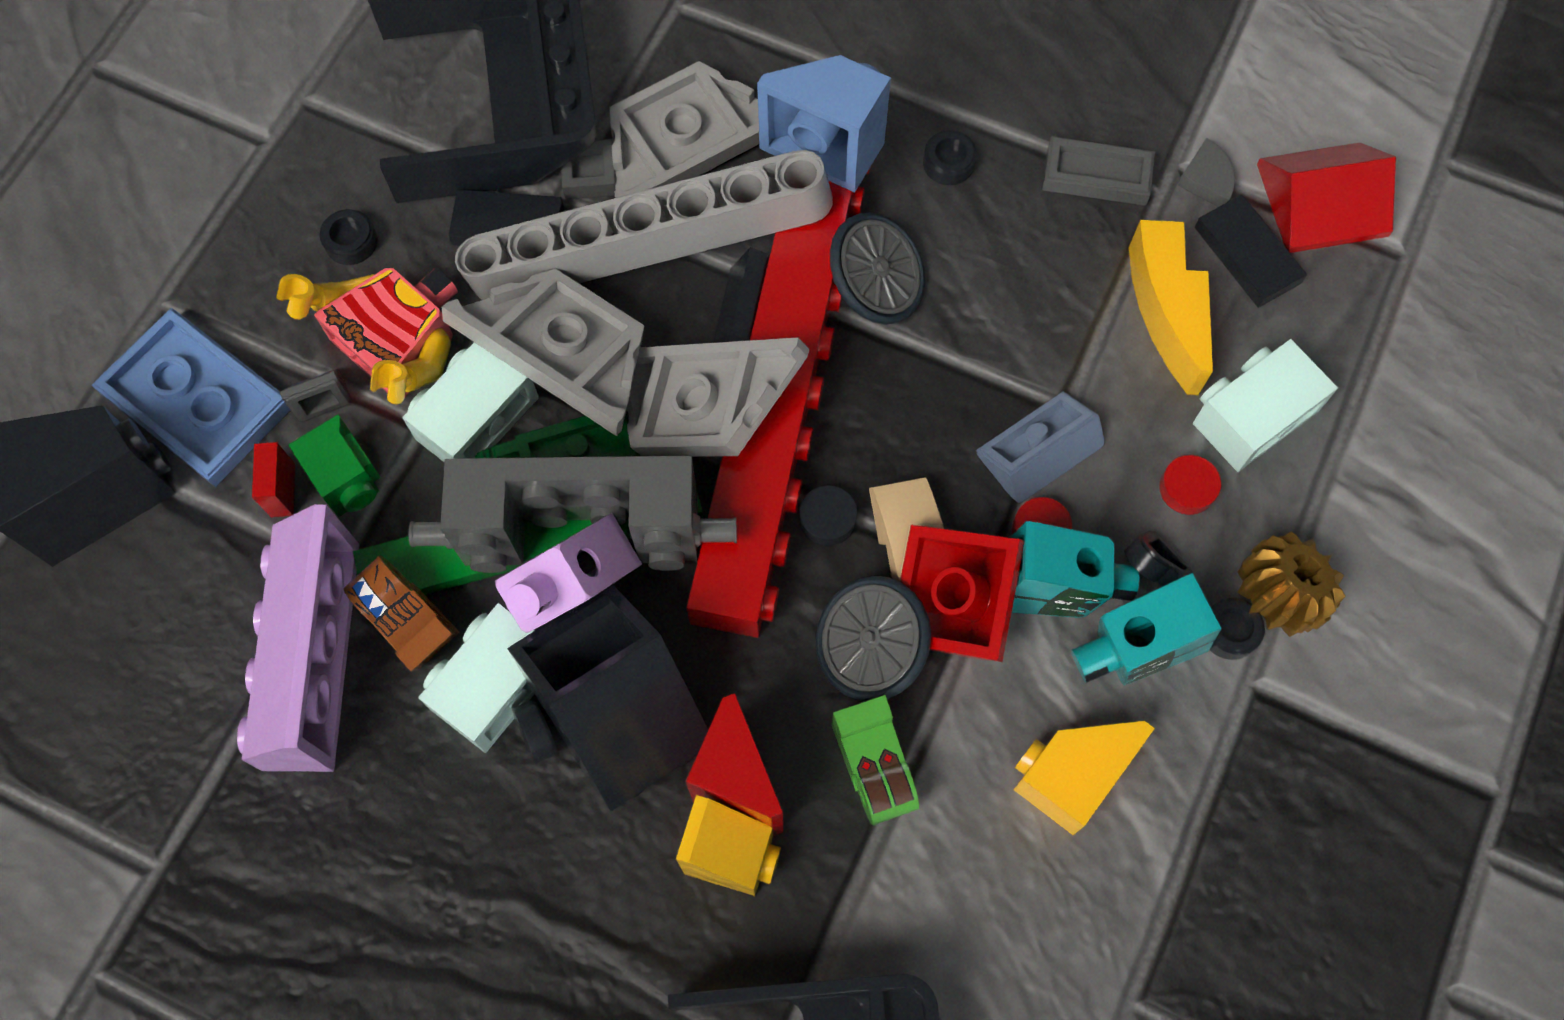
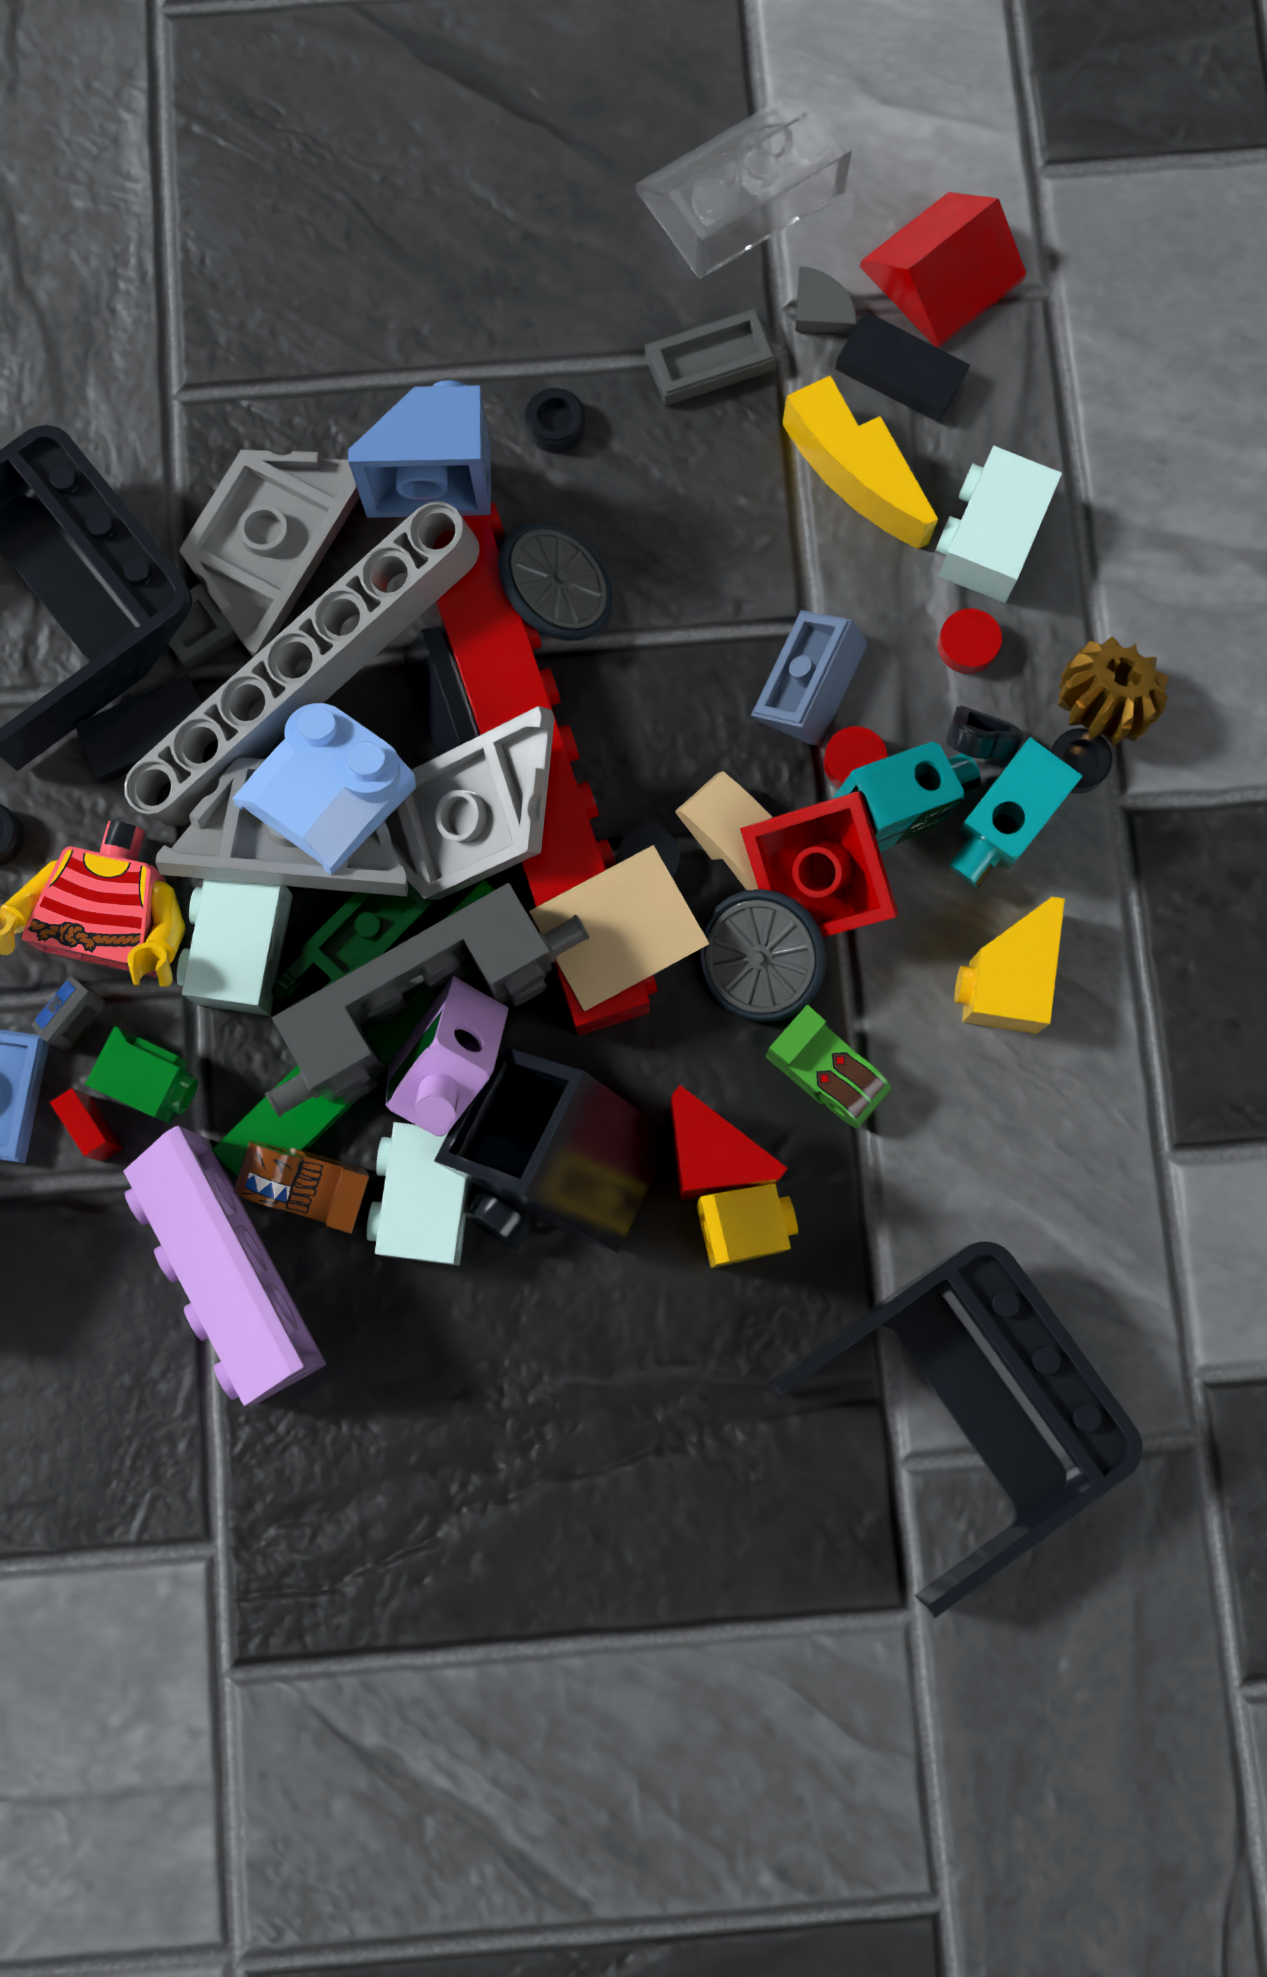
camera: 30 degrees left, 10 degrees up
none -> light blue slope [233,703,416,875]
none -> tan sticker [529,845,709,1012]
none -> clear slope [636,98,852,279]

